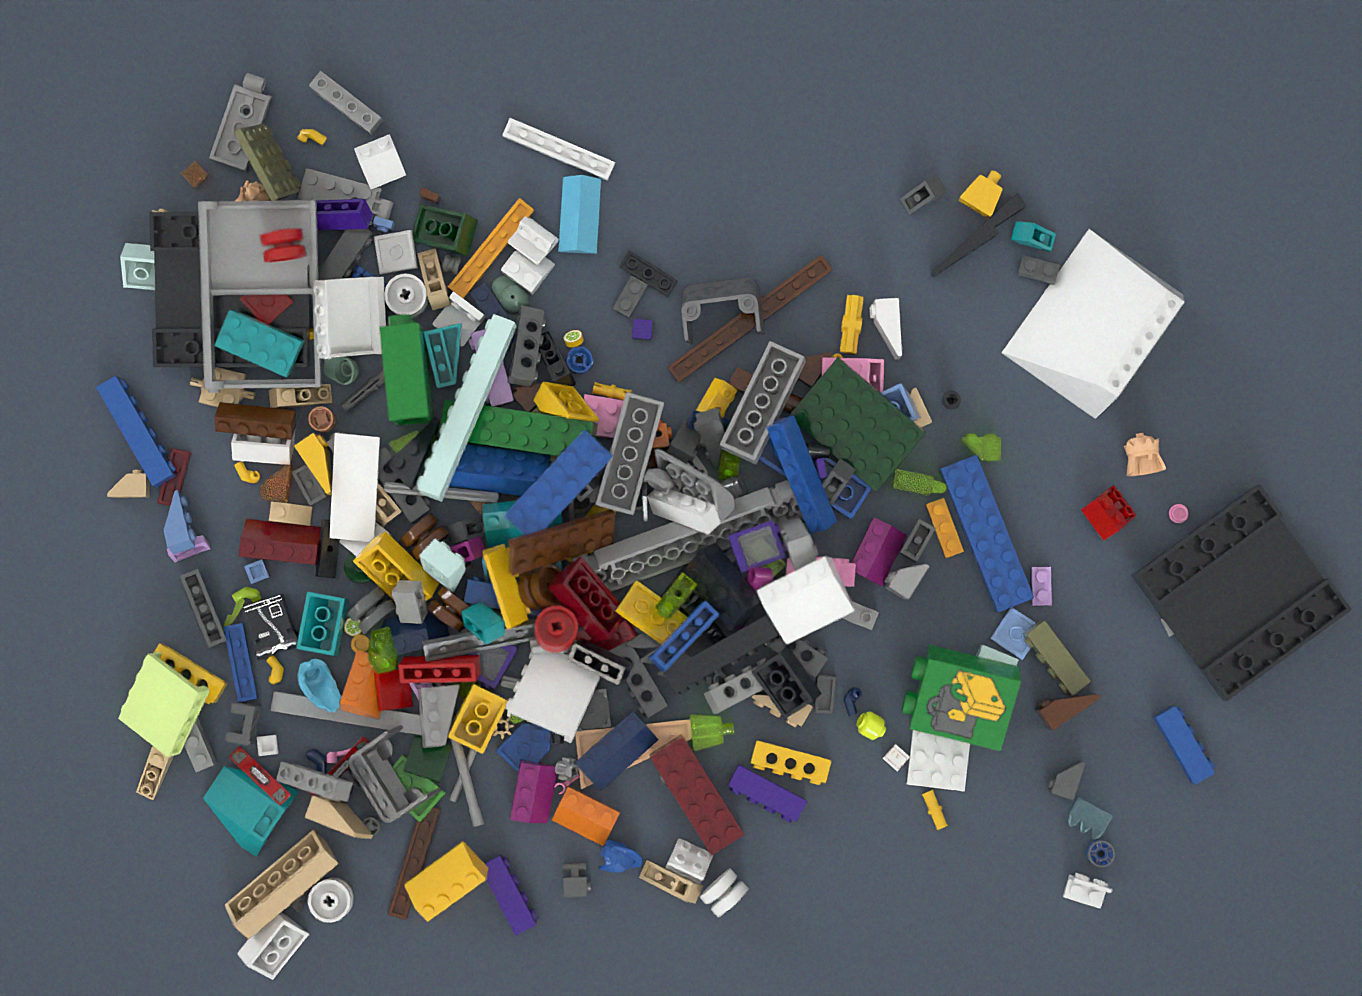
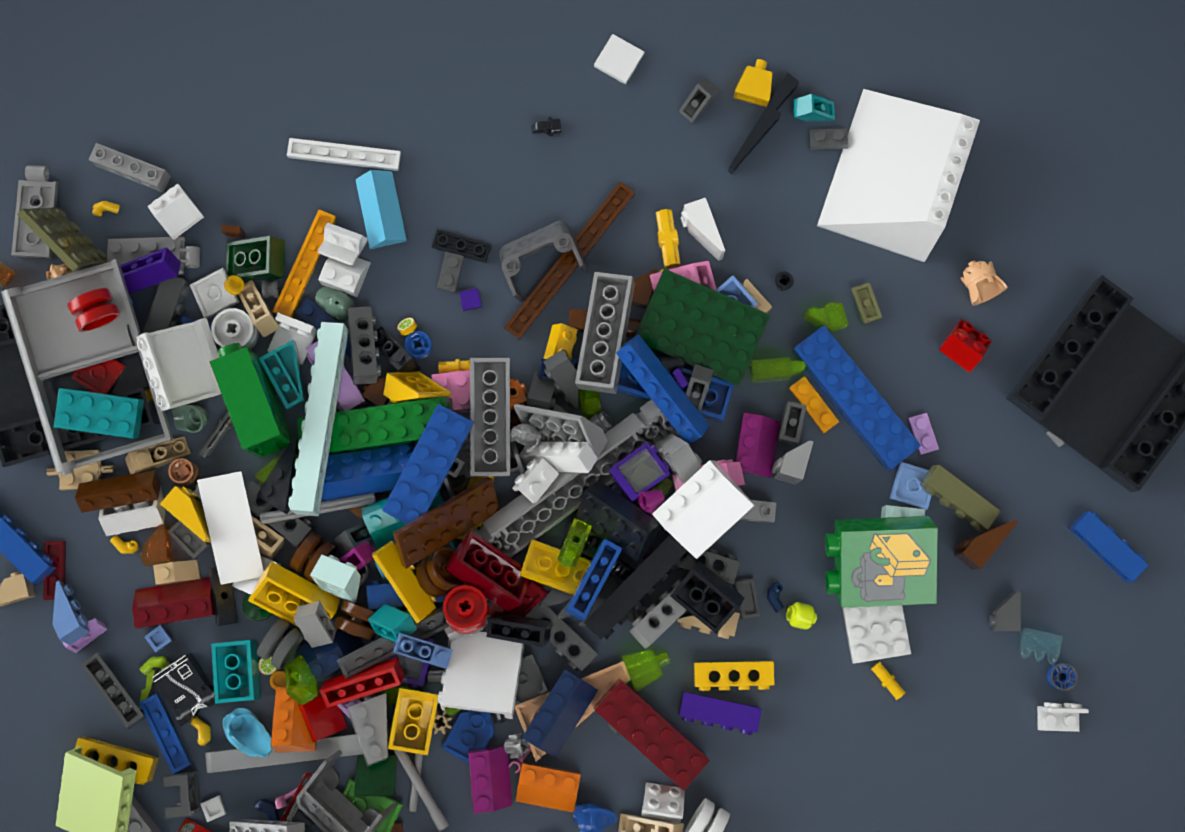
camera: 15 degrees left, 5 degrees down
medium blue plate [373,216,395,233] -> none
white tile [883,744,910,771] -> none
bright pink plate [1169,504,1188,523] -> none
none -> yellow tile [224,275,244,295]
none -> medium blue slope [393,633,453,669]
none -> white bracket [512,458,559,504]
none -> black piece [531,117,561,137]
none -> white tile [594,34,645,85]
none -> olive plate [851,282,883,325]

